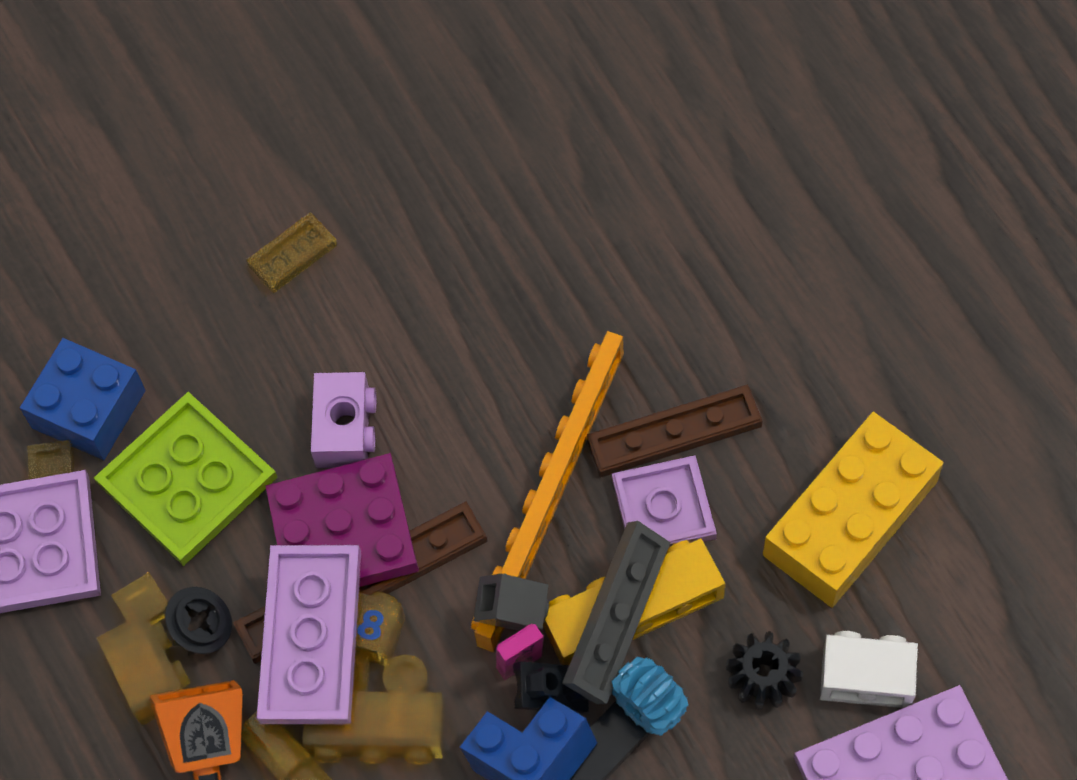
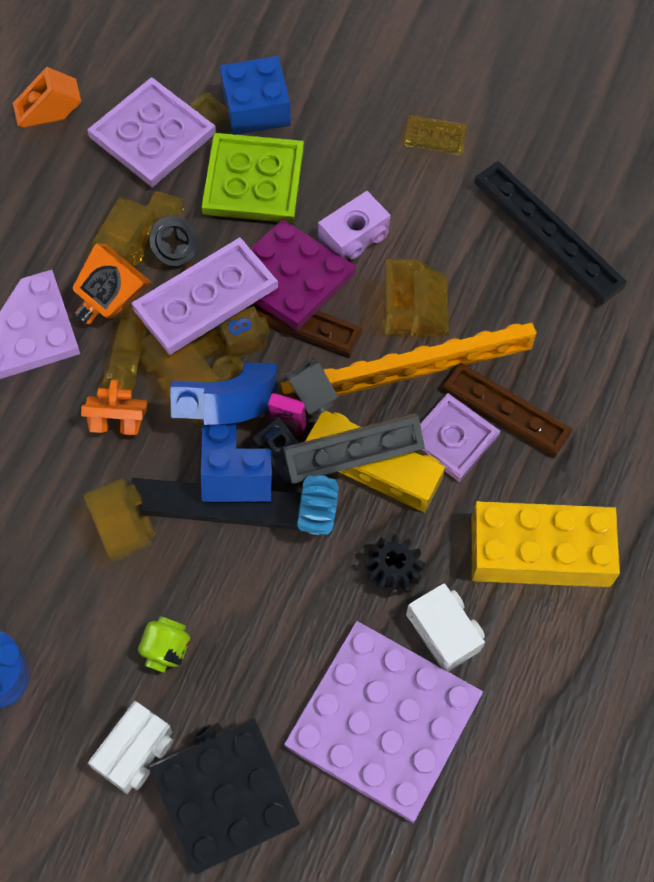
camera: 45 degrees right, 0 degrees up
none -> blue arch [170,362,277,425]
none -> clear yellow slope [384,259,449,335]
none -> black plate [475,161,627,305]

